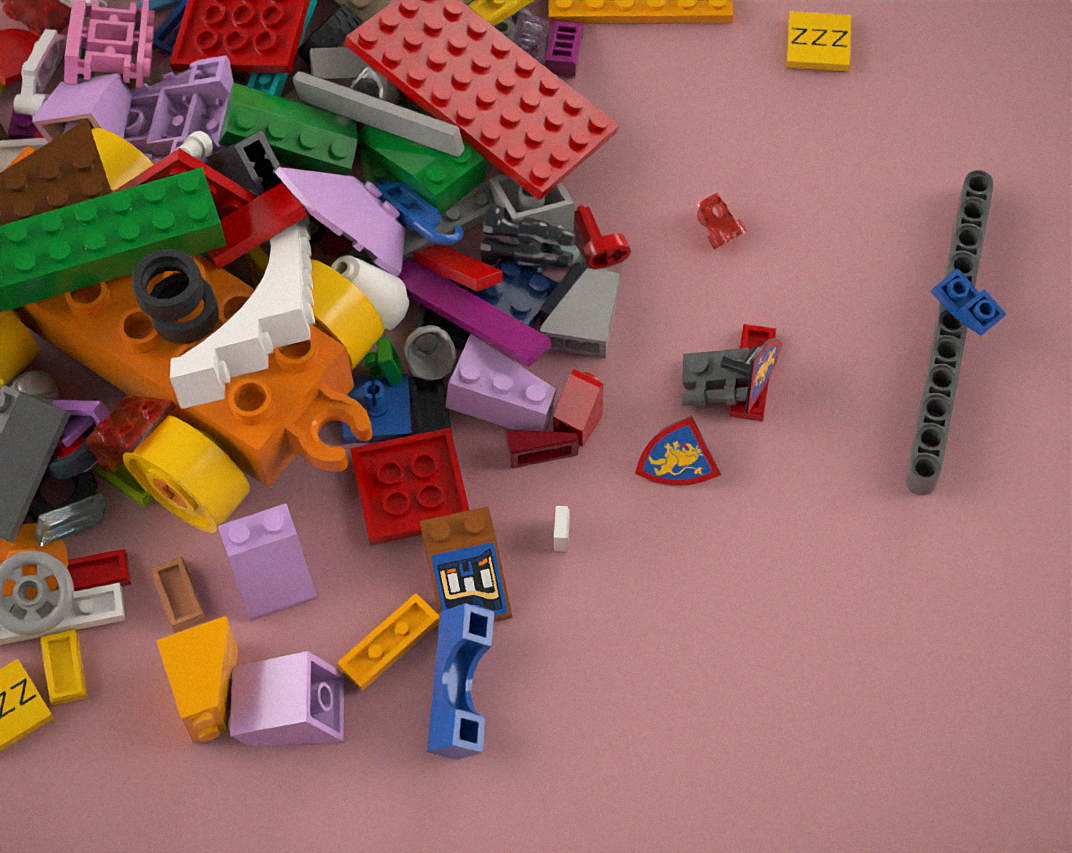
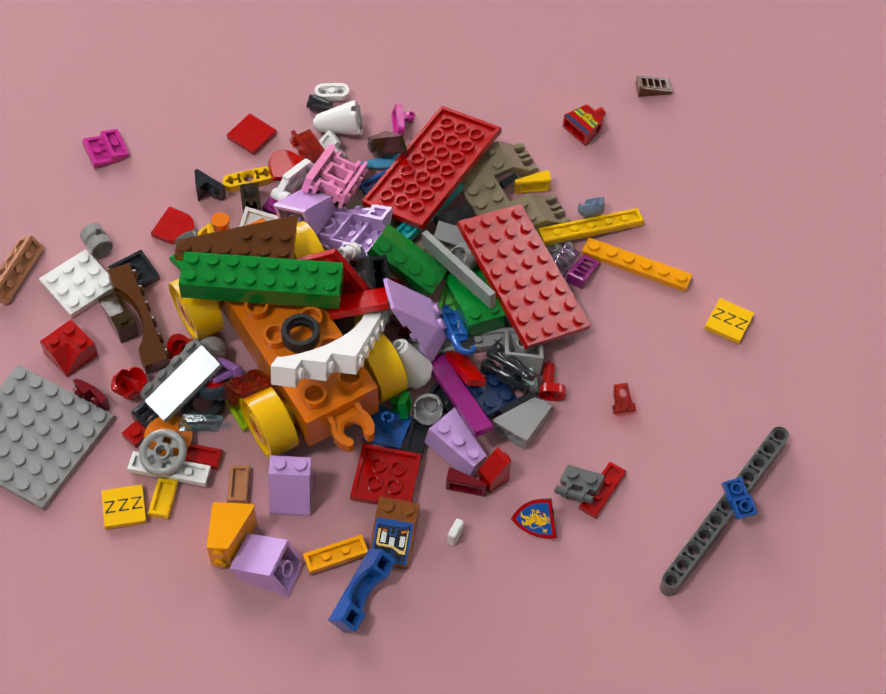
camera: 20 degrees right, 5 degrees down
black tyre [132,249,204,321] -> none
shield [720,339,783,414] -> none

